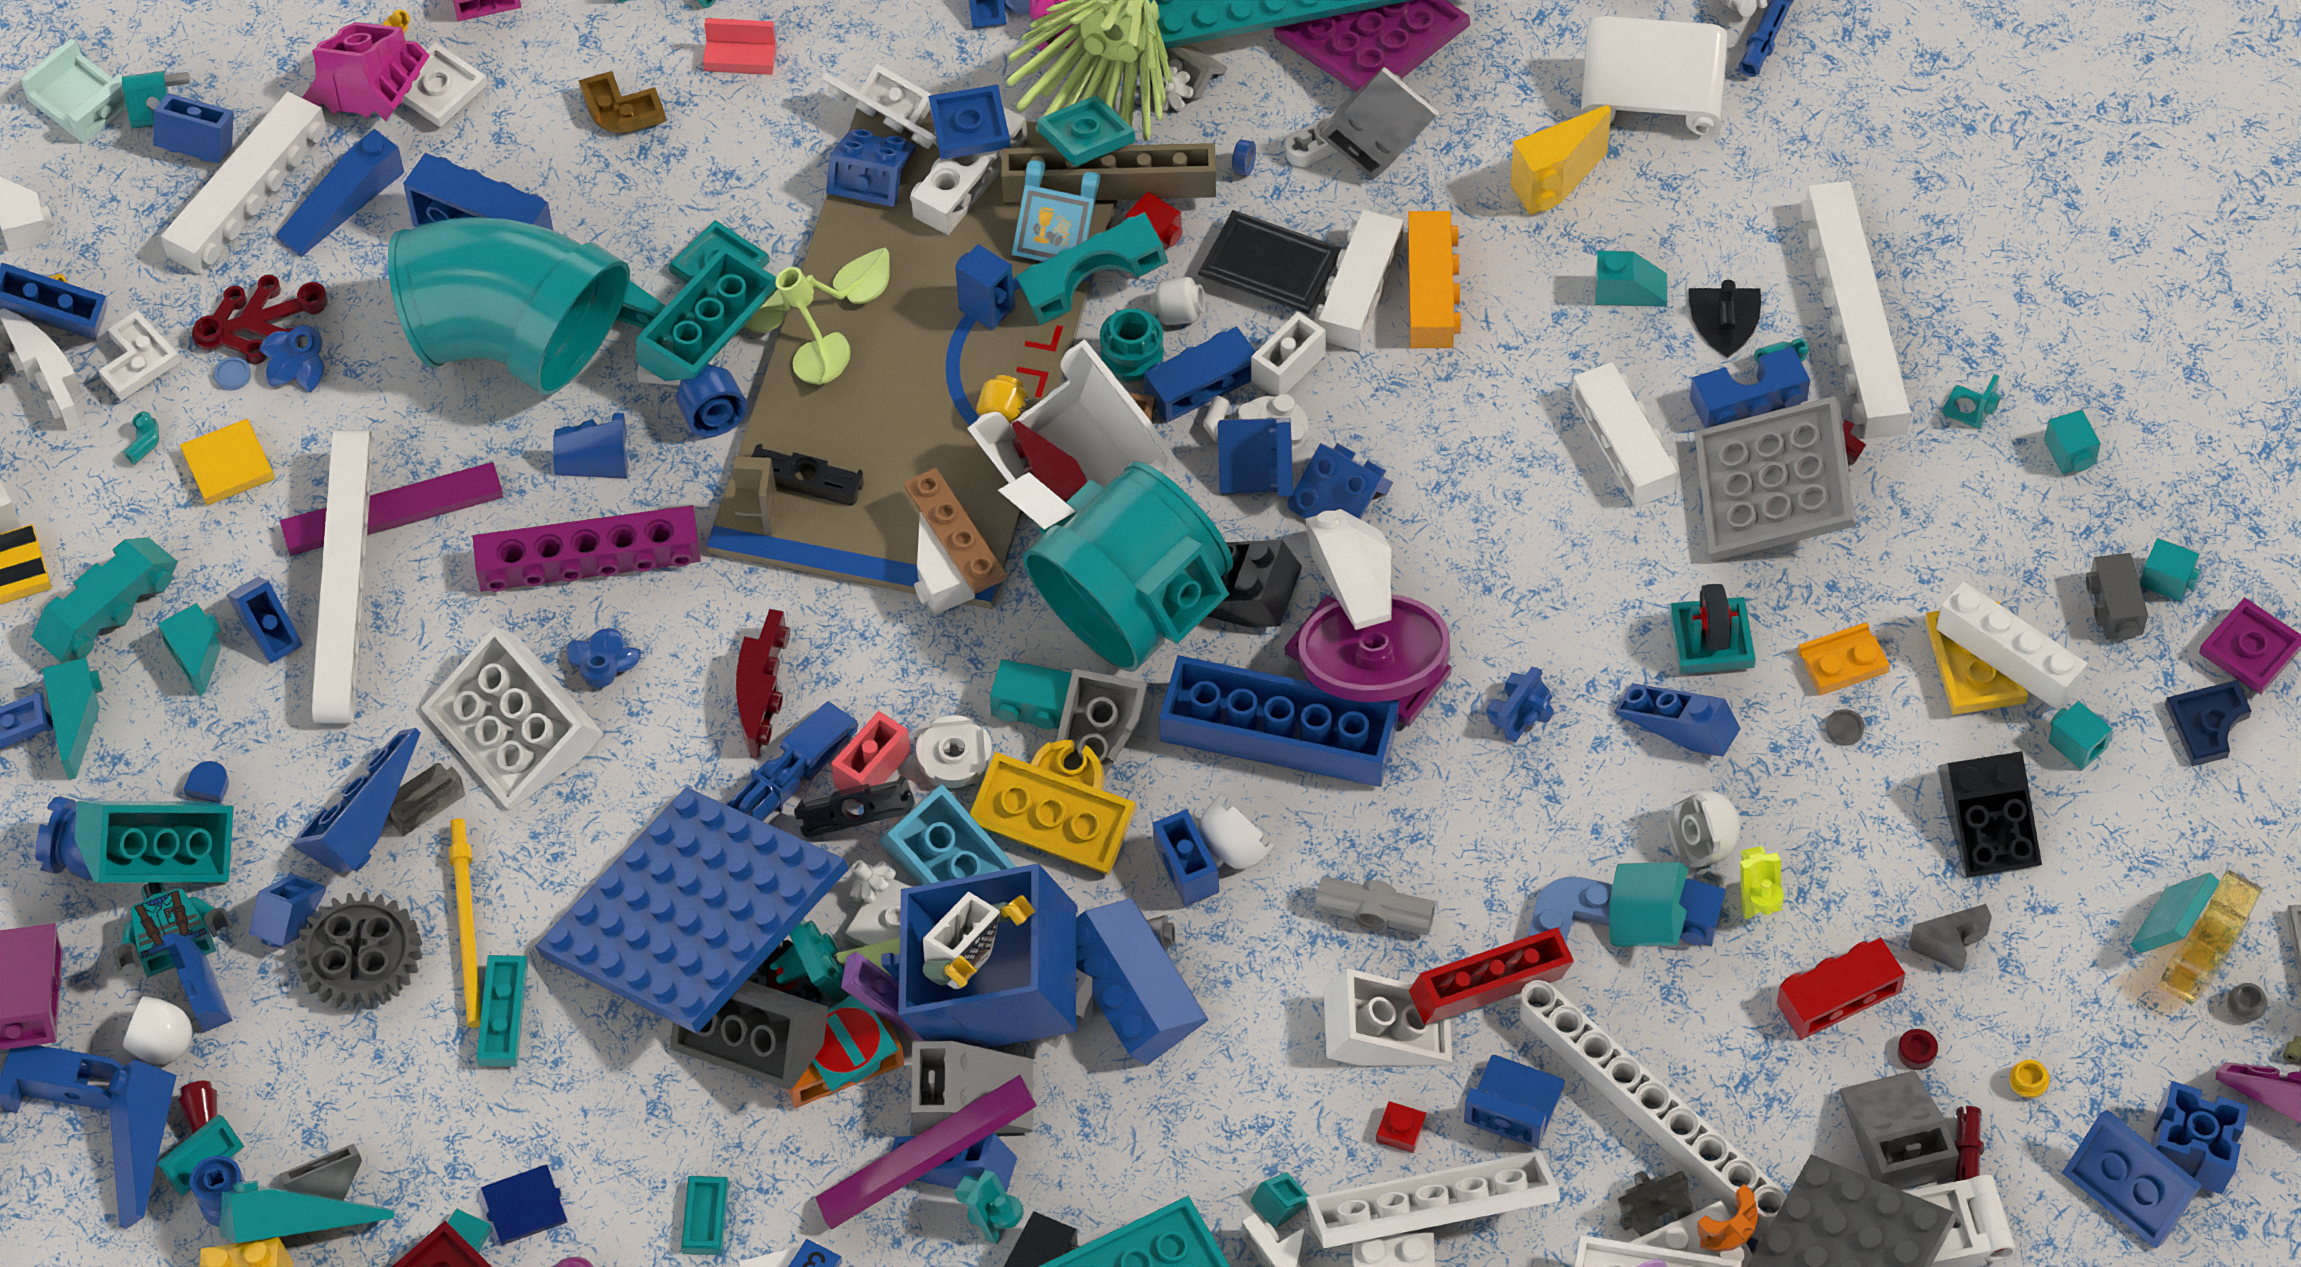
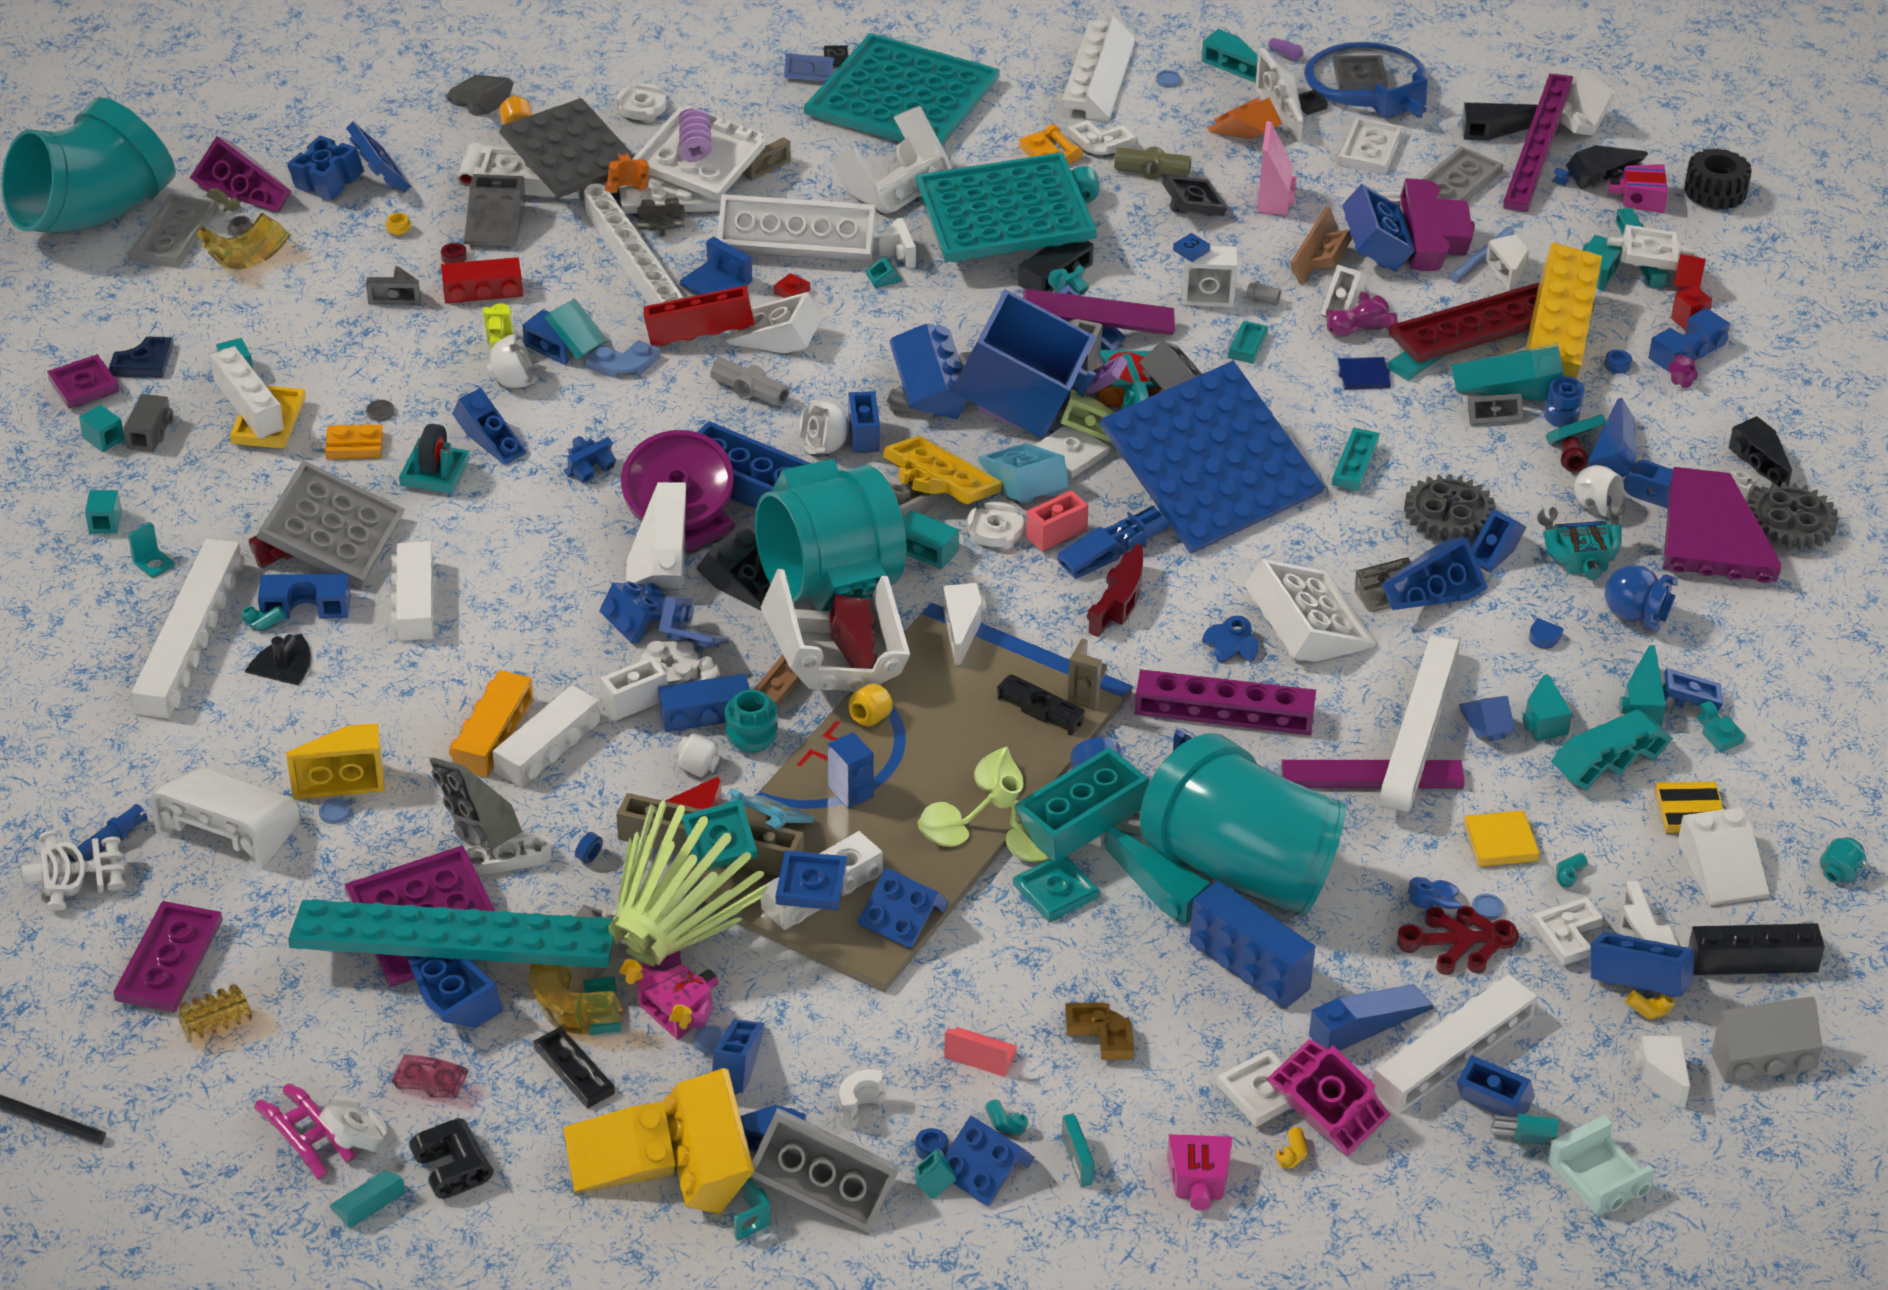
camera: 165 degrees left, 15 degrees down
teal slope [75,801,234,883] -> none
blue slope [162,932,233,1033] -> none
yellow bar [448,818,482,1028] -> none
black piece [794,776,915,838] -> none
white bracket [821,63,938,149] -> none
white plant [850,860,896,904] -> none
medium nougat bracket [903,468,1007,594] -> none
torso [923,892,1035,989] -> none
white sticker [998,472,1076,530] -> none
teal arch [1016,212,1169,326] -> none
black piece [1198,210,1343,314] -> none
teal slope [1595,250,1667,307] -> none
black slope [1938,751,2042,877] -> none
dark red pin [1954,1106,1984,1182] -> none
teal tile [2130,872,2220,953] -> none

